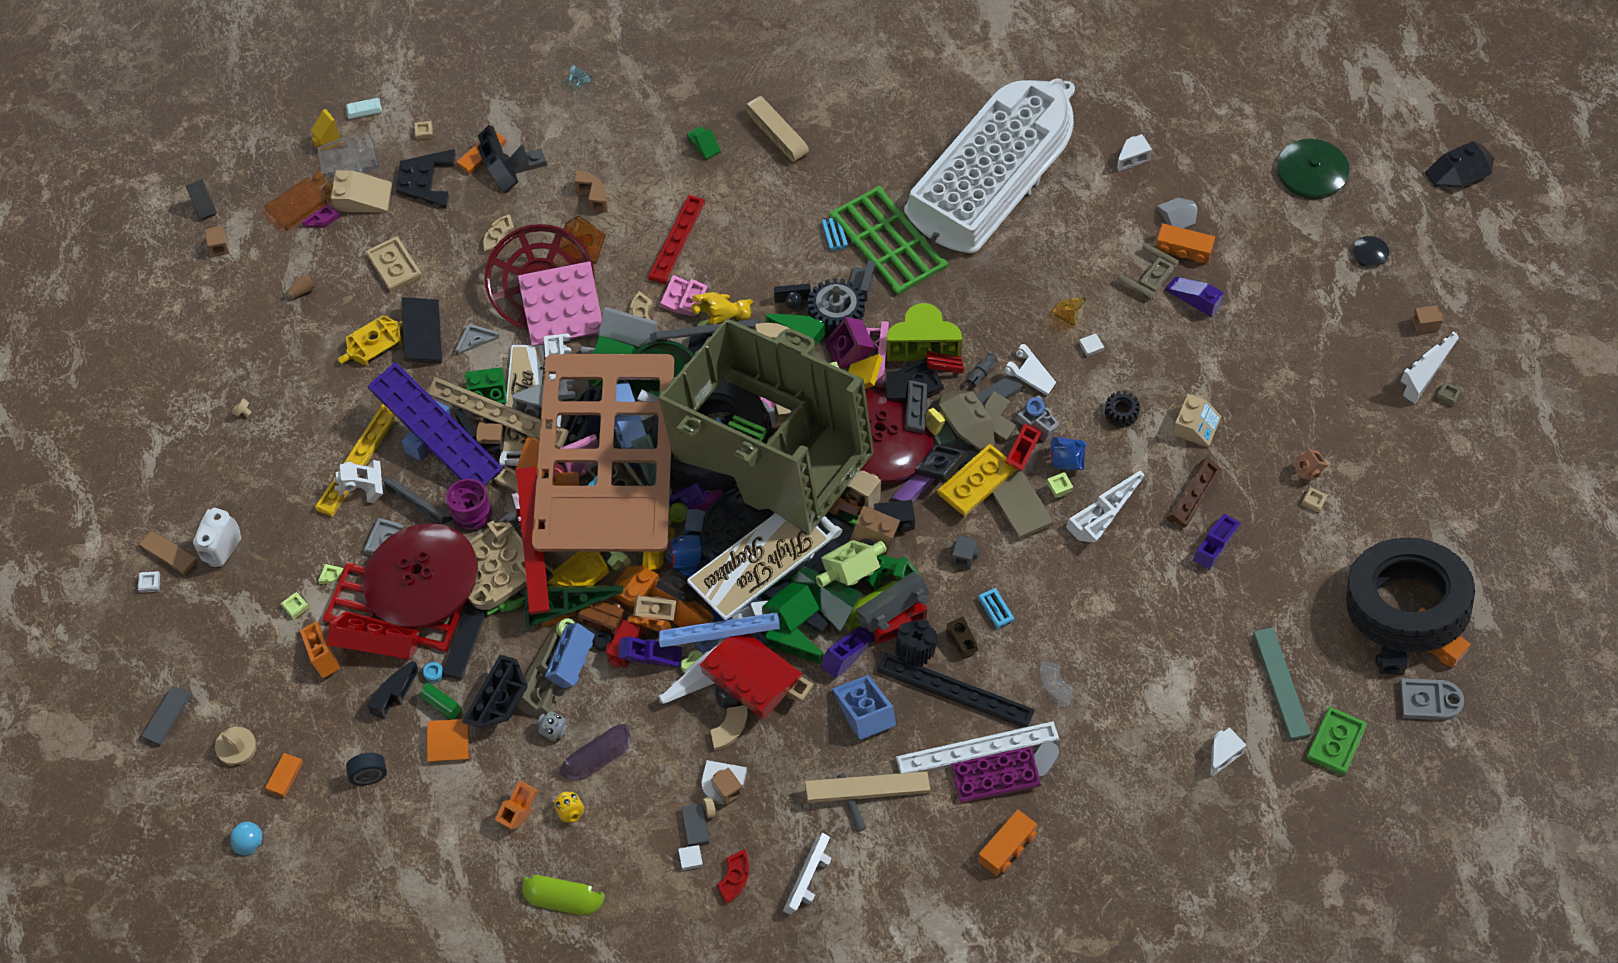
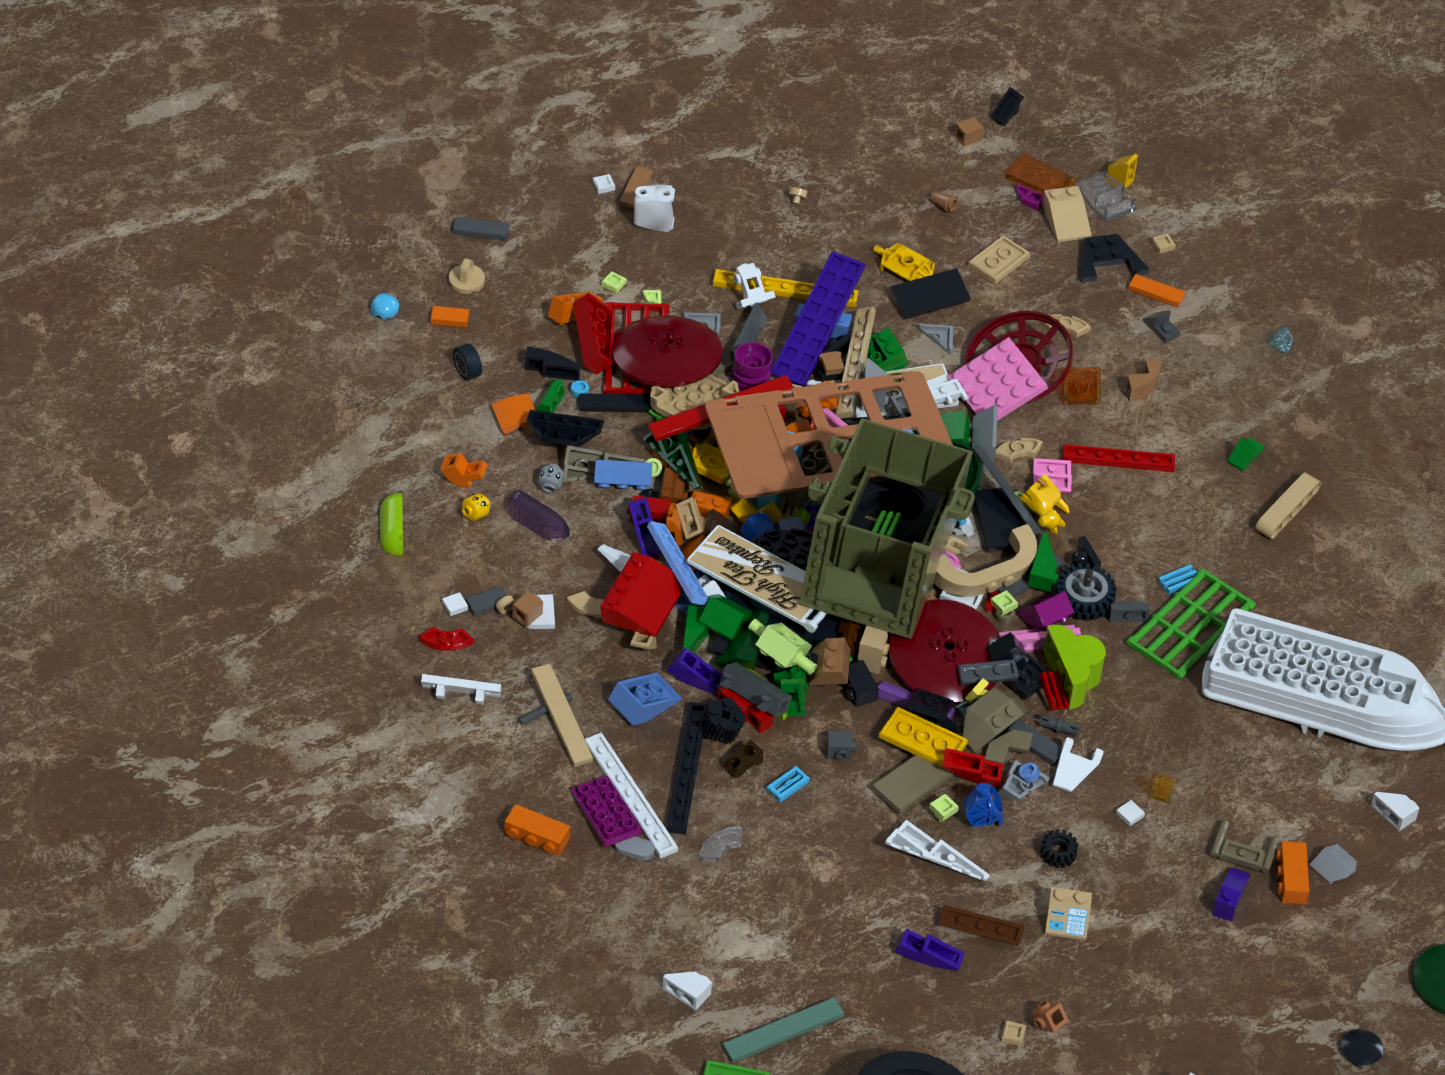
camera: 70 degrees right, 10 degrees down
light aqua tile [345,98,382,120] -> none
black slope [477,125,518,192] -> none
yellow tile [848,354,883,389] -> none

